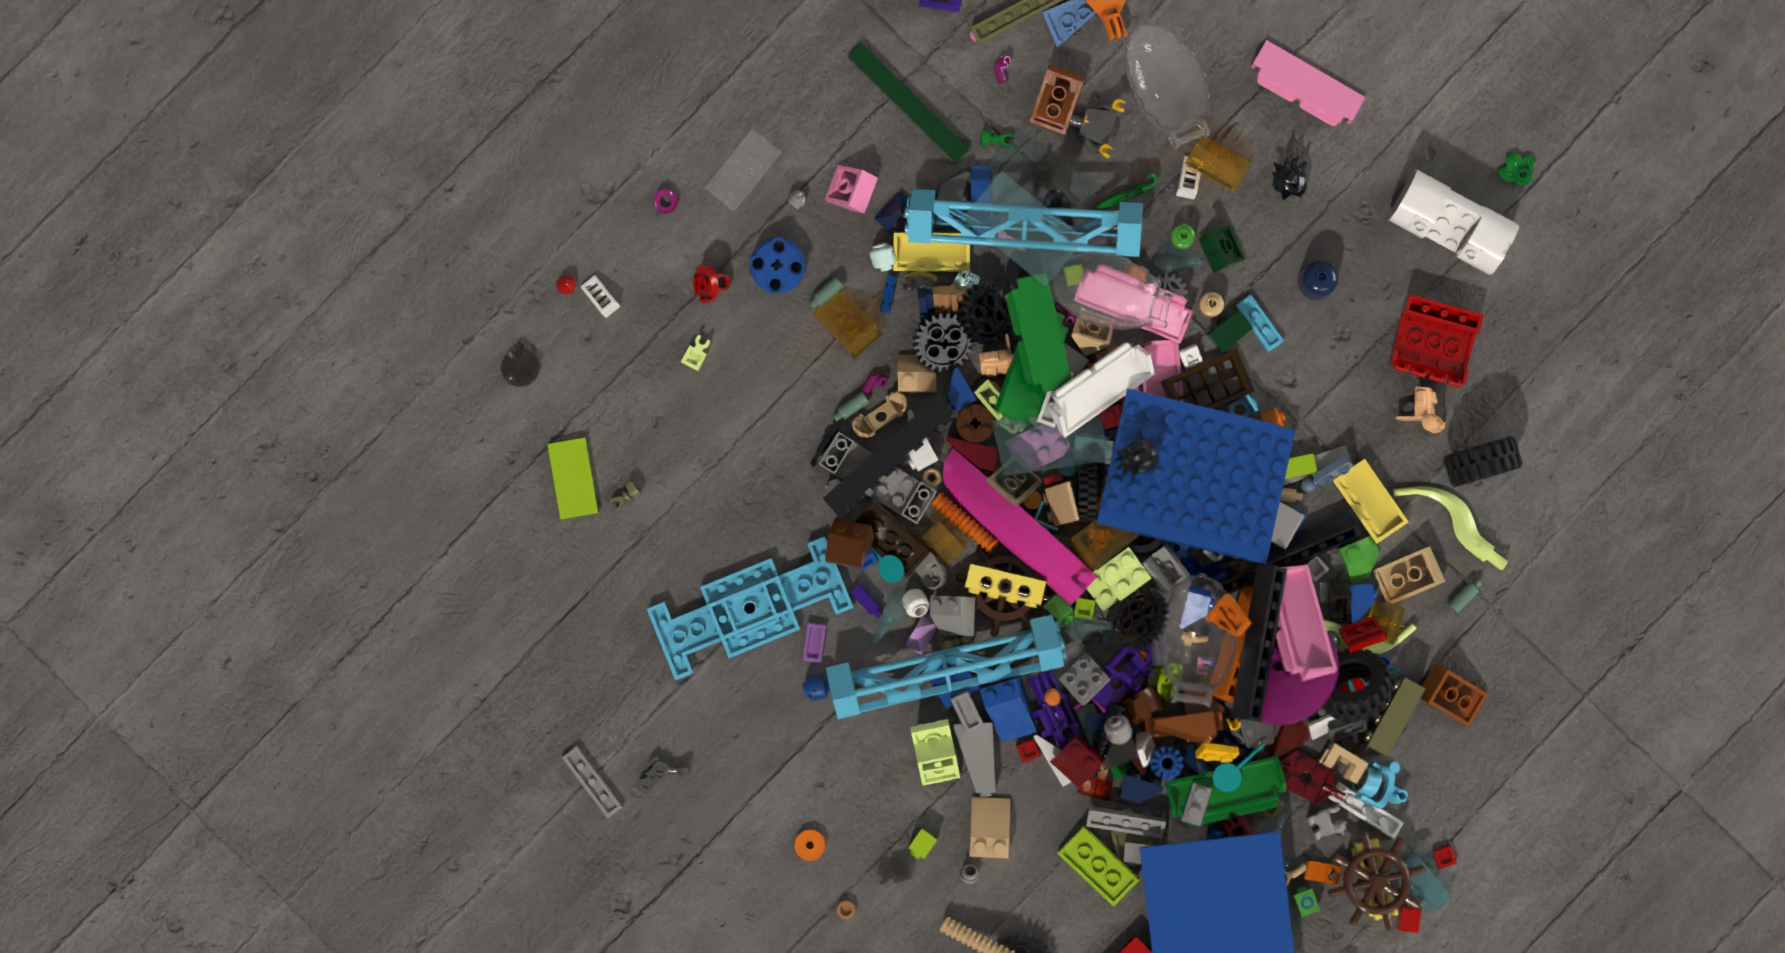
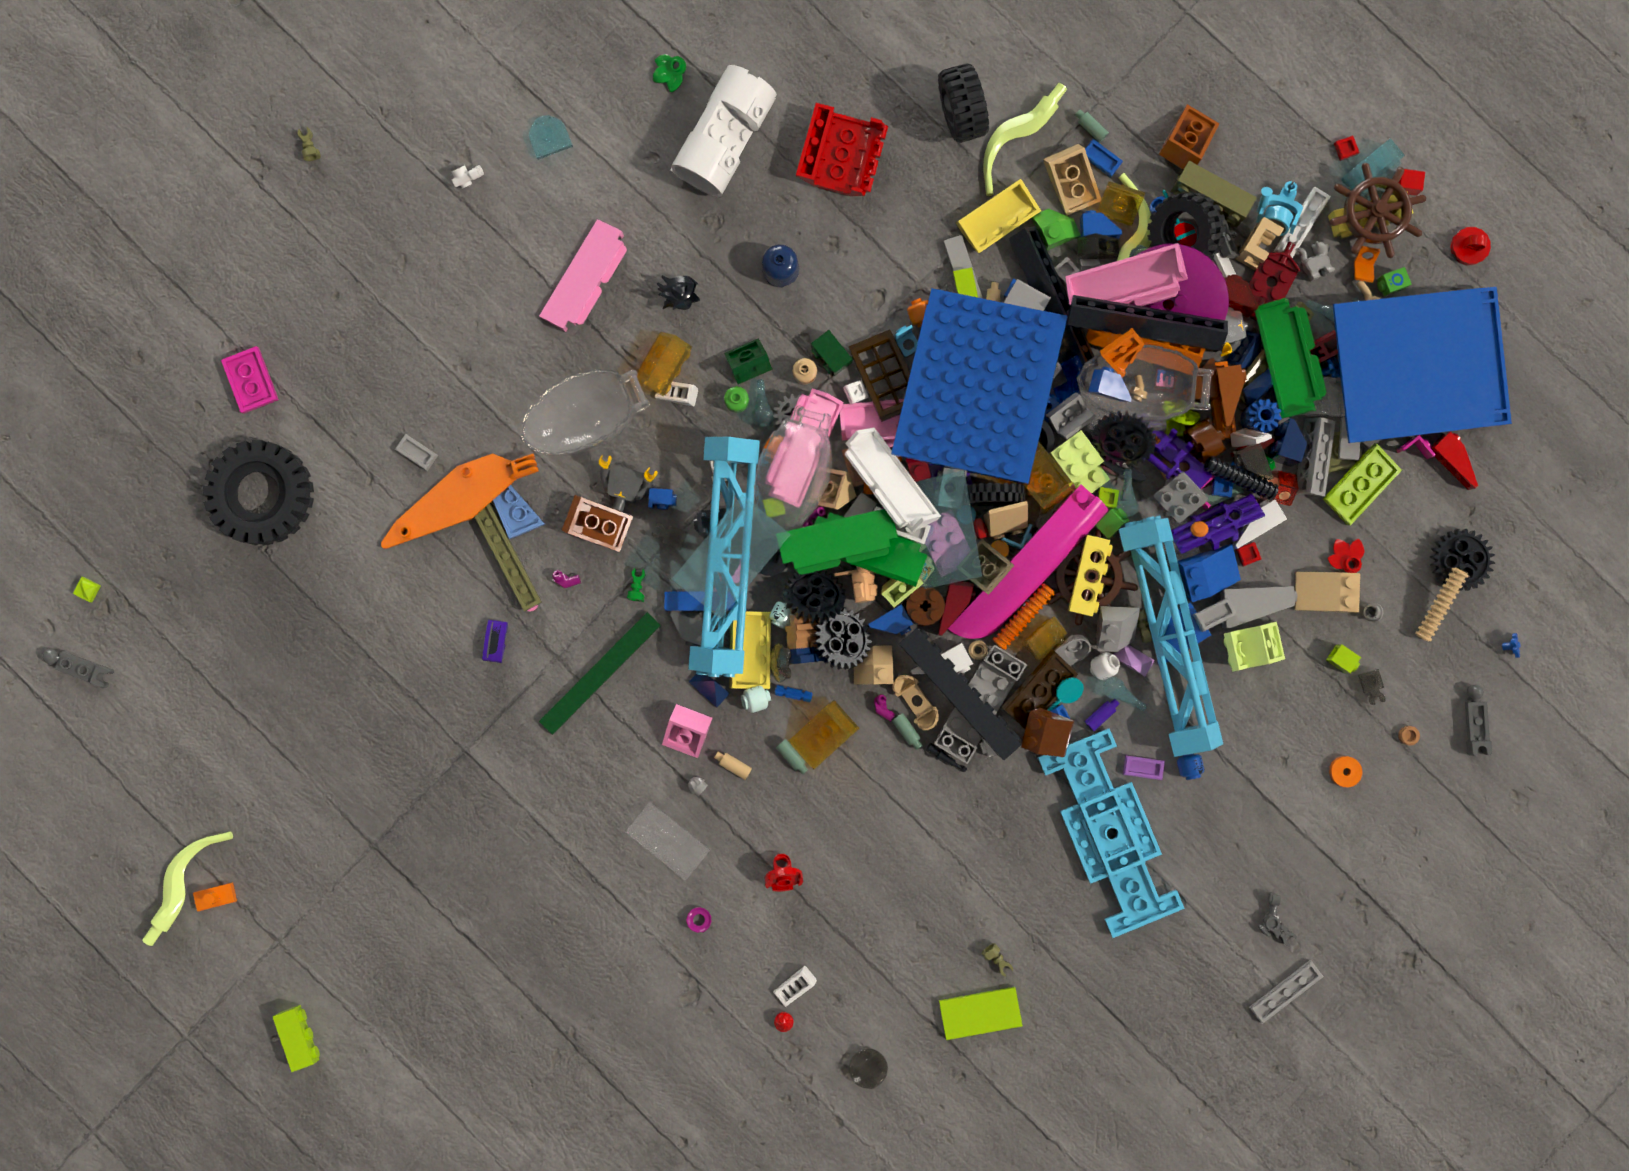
camera: 90 degrees left, 0 degrees up
yellowish green plate [681,335,710,371] -> none
blue piece [749,237,805,293] -> none
dark red slope [1050,734,1105,788] -> none
green piece [1095,173,1158,210] -> none
light grey head [1104,715,1132,744] -> none
black hair [1116,440,1160,480] -> none
light grey plate [1181,783,1212,827] -> none
yellow plate [1195,743,1239,763] -> none
teal piece [1212,742,1265,792] -> none
medium azure tile [1235,295,1284,352] -> none
sand blue plate [1301,456,1354,493] -> none
red plate [1339,616,1386,653] -> none
light nougat piece [1396,387,1445,433] -> none
none -> clear light blue tile [529,115,573,160]
none -> blue brick [648,488,677,510]
none -> tan cylinder [714,752,752,780]
none -> blue tile [1085,139,1123,178]
none -> red plate [1328,539,1365,573]
none -> dark pink bracket [1397,435,1435,459]

